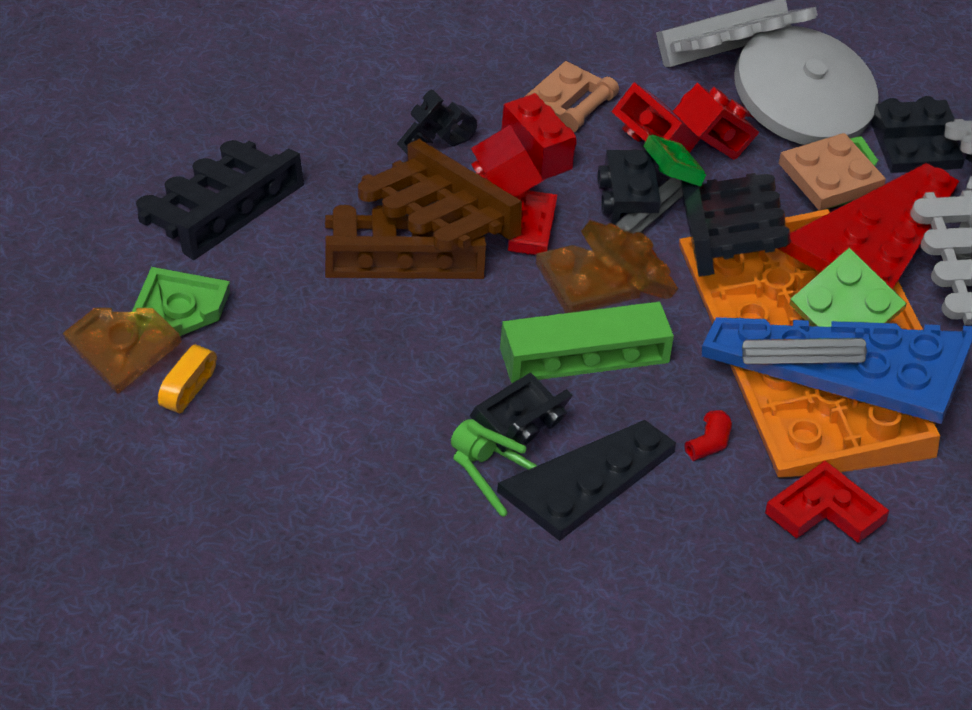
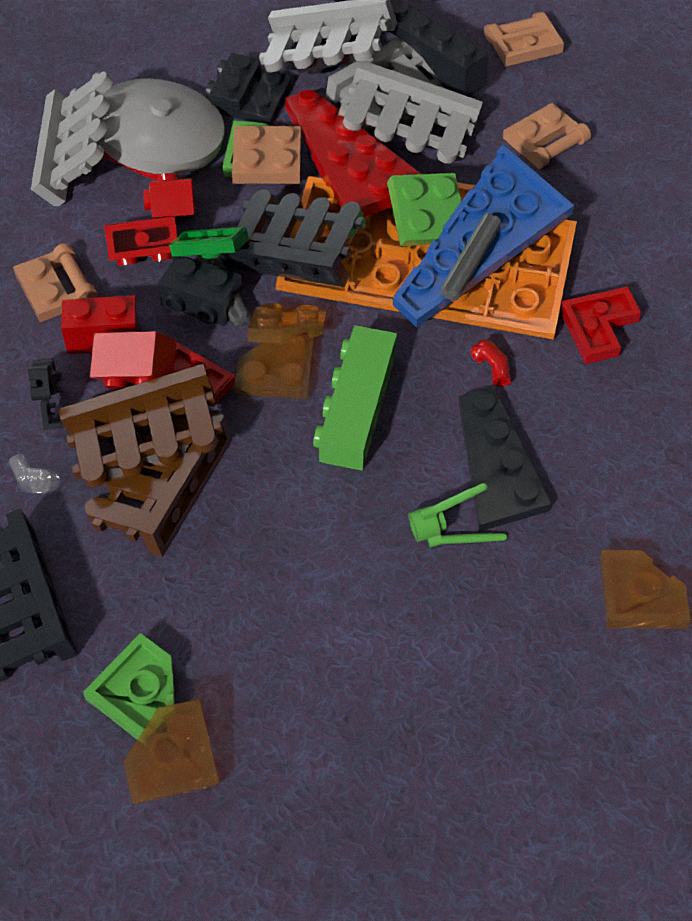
camera: 60 degrees left, 10 degrees up
light orange beam [158,344,217,414] -> none
black bracket [470,372,573,453] -> none
none -> clear arm [8,454,60,494]
none -> clear orange plate [599,550,691,629]

